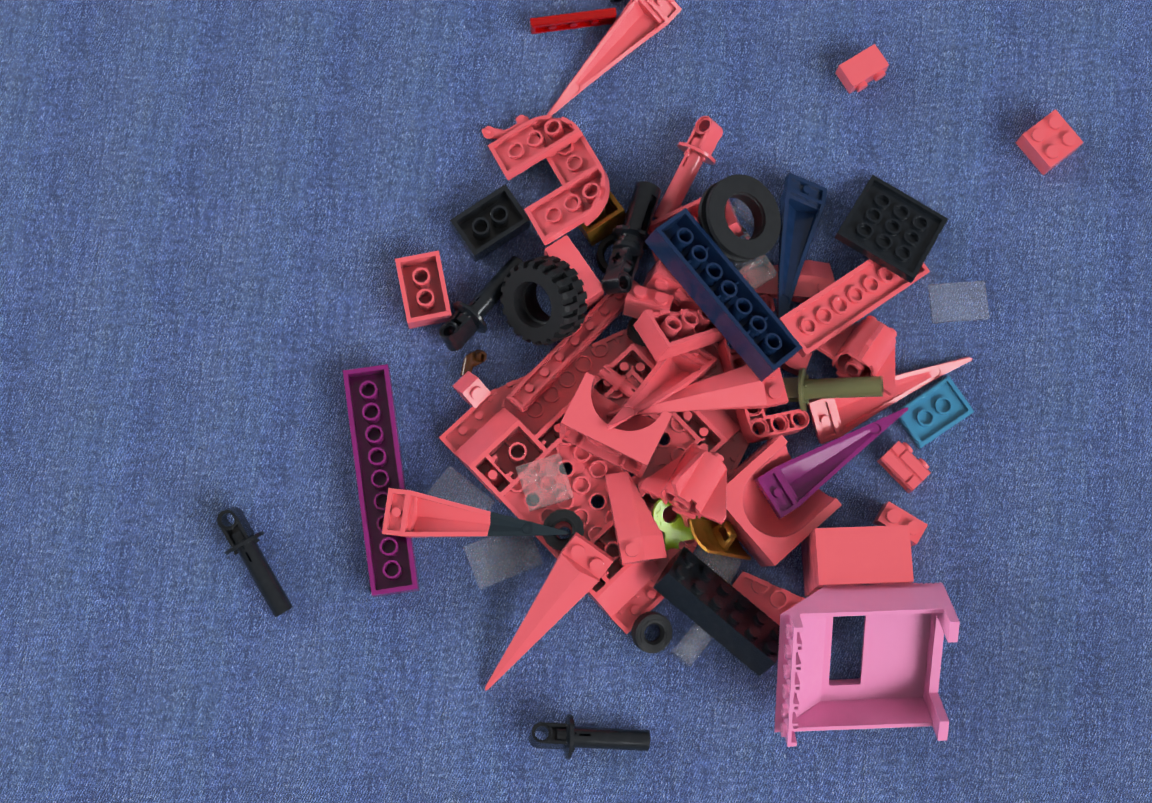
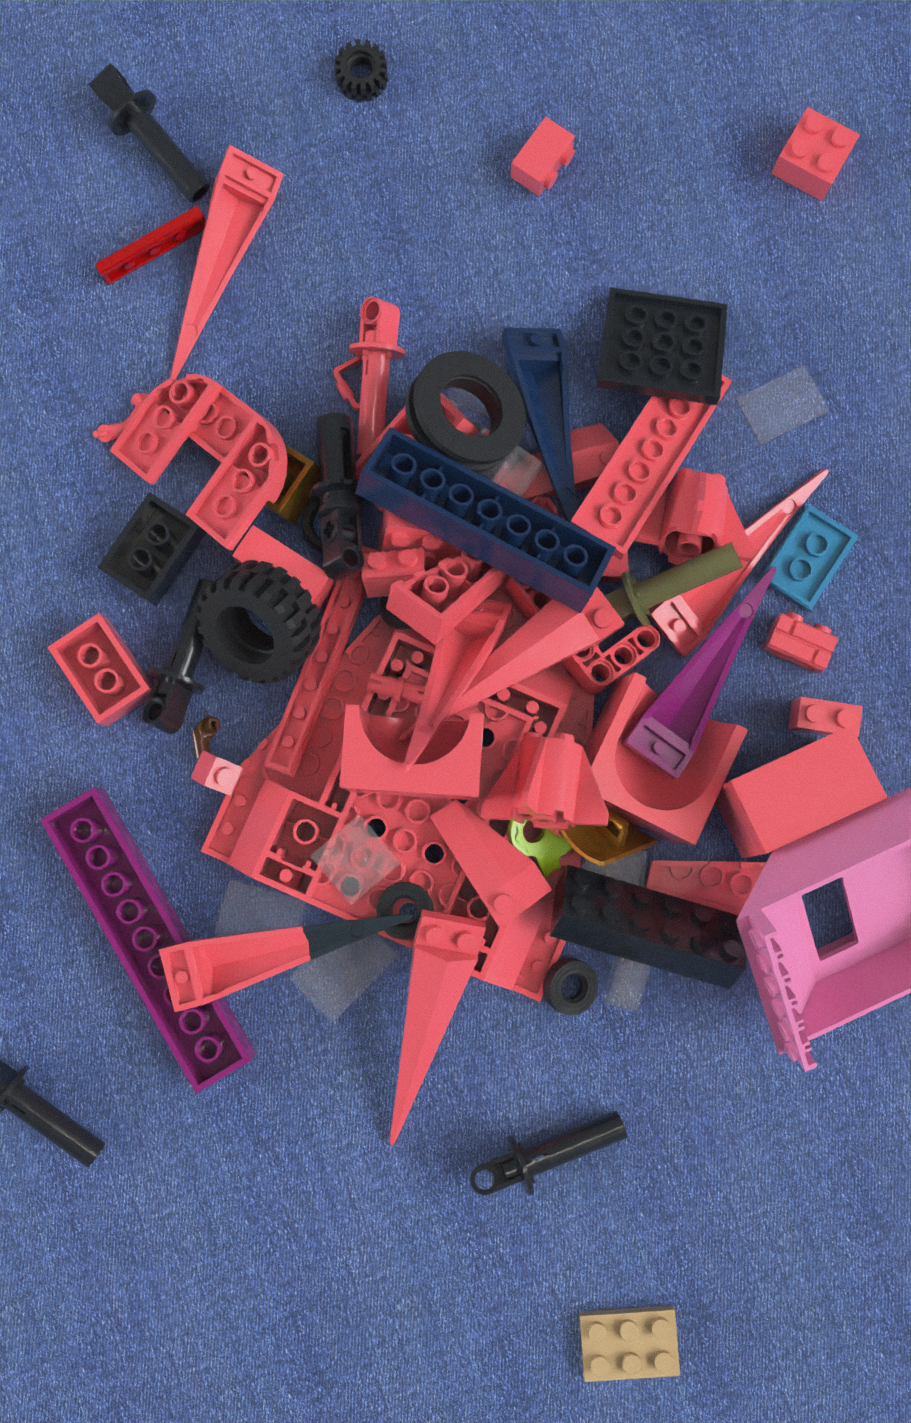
camera: 10 degrees left, 5 degrees up
none -> coral piece [333,356,363,411]

